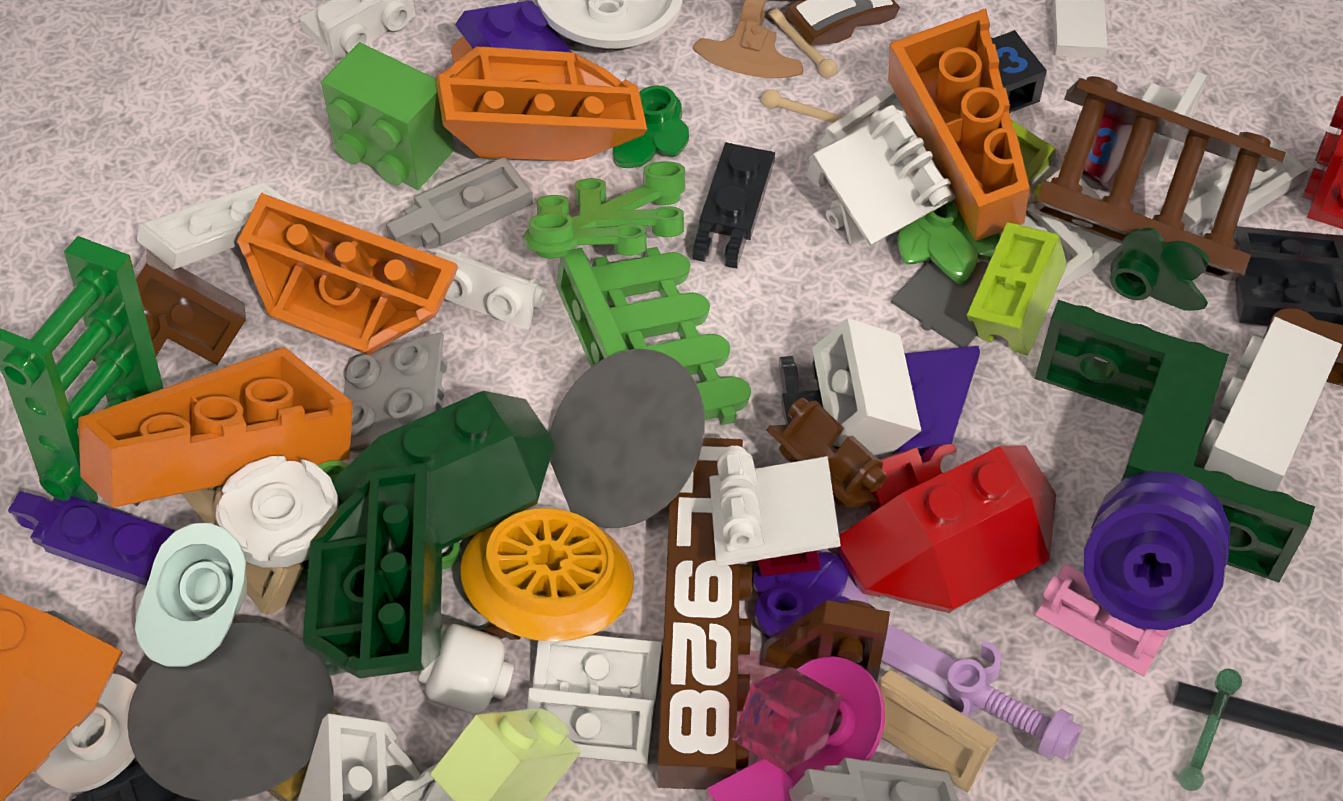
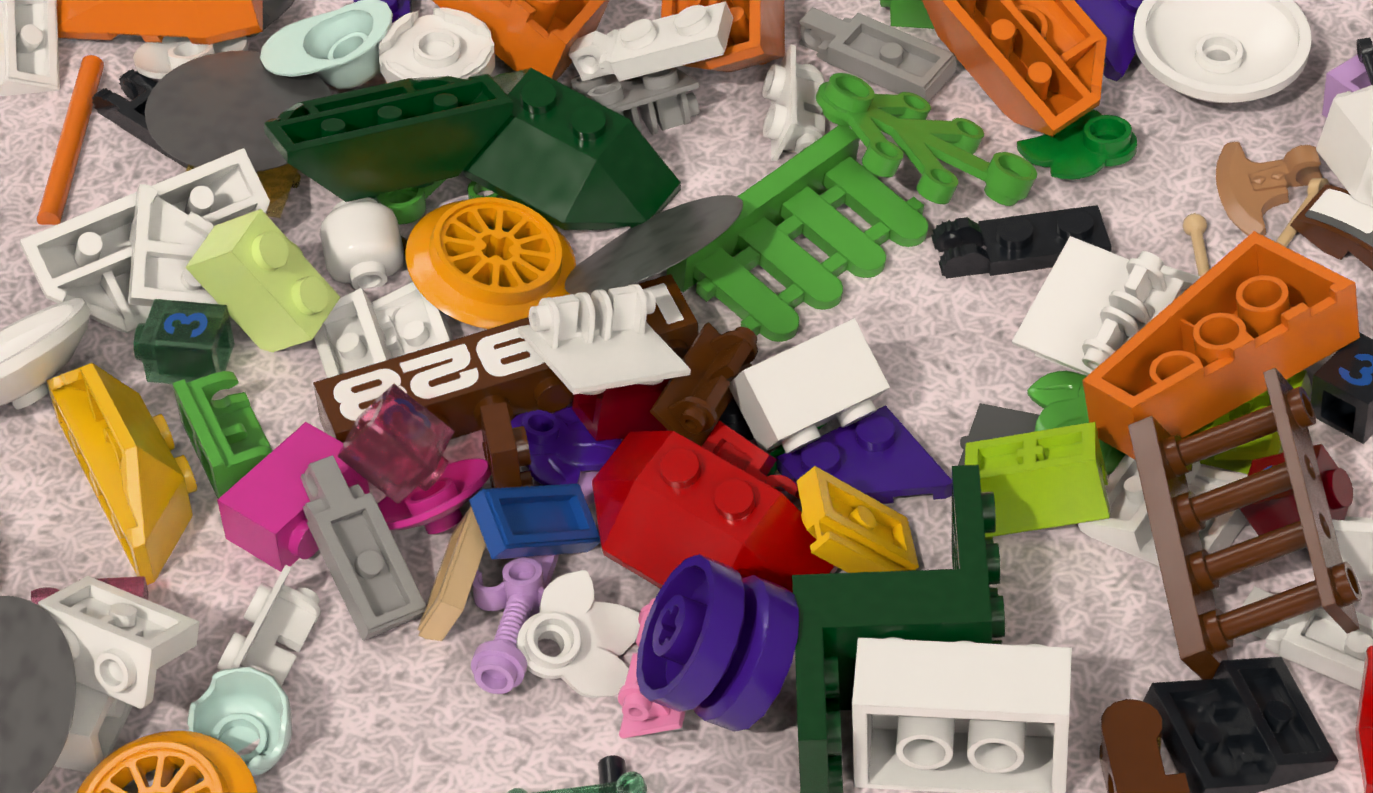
camera: 70 degrees right, 10 degrees down
dark green plate [1110,227,1210,311] -> none
none -> blue tile [469,484,601,560]
none -> white plate [516,570,640,698]
none -> white hinge [568,1,733,82]
none -> yellow plate [796,466,919,573]

